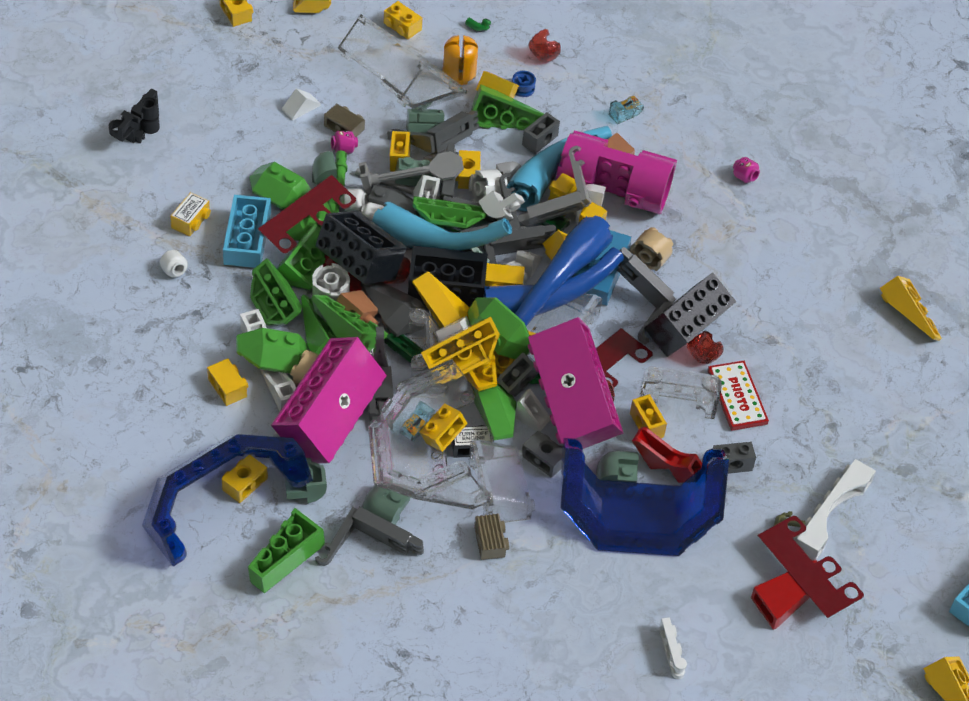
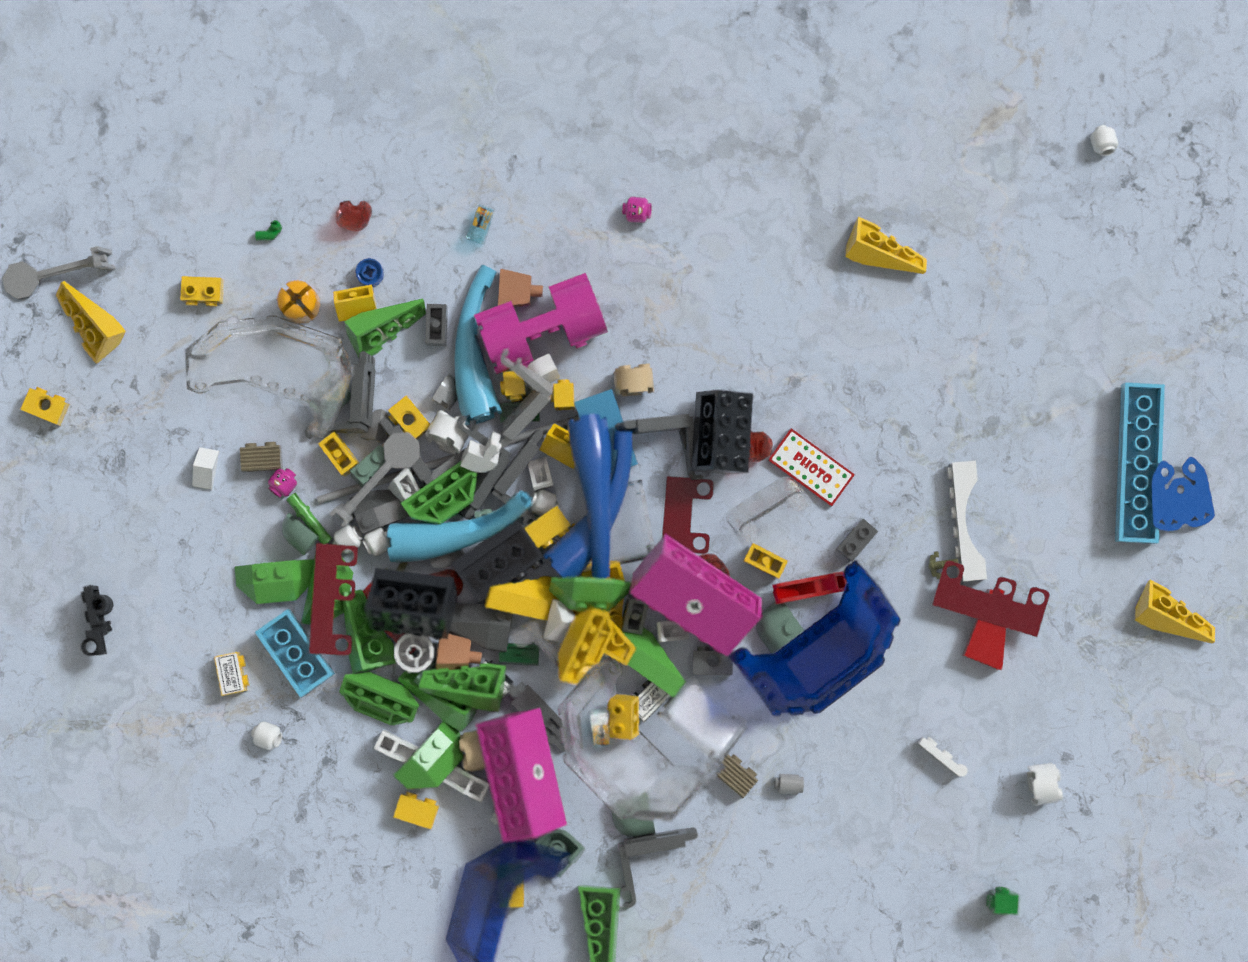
camera: 35 degrees left, 35 degrees up
none -> light grey brick [774,774,804,795]

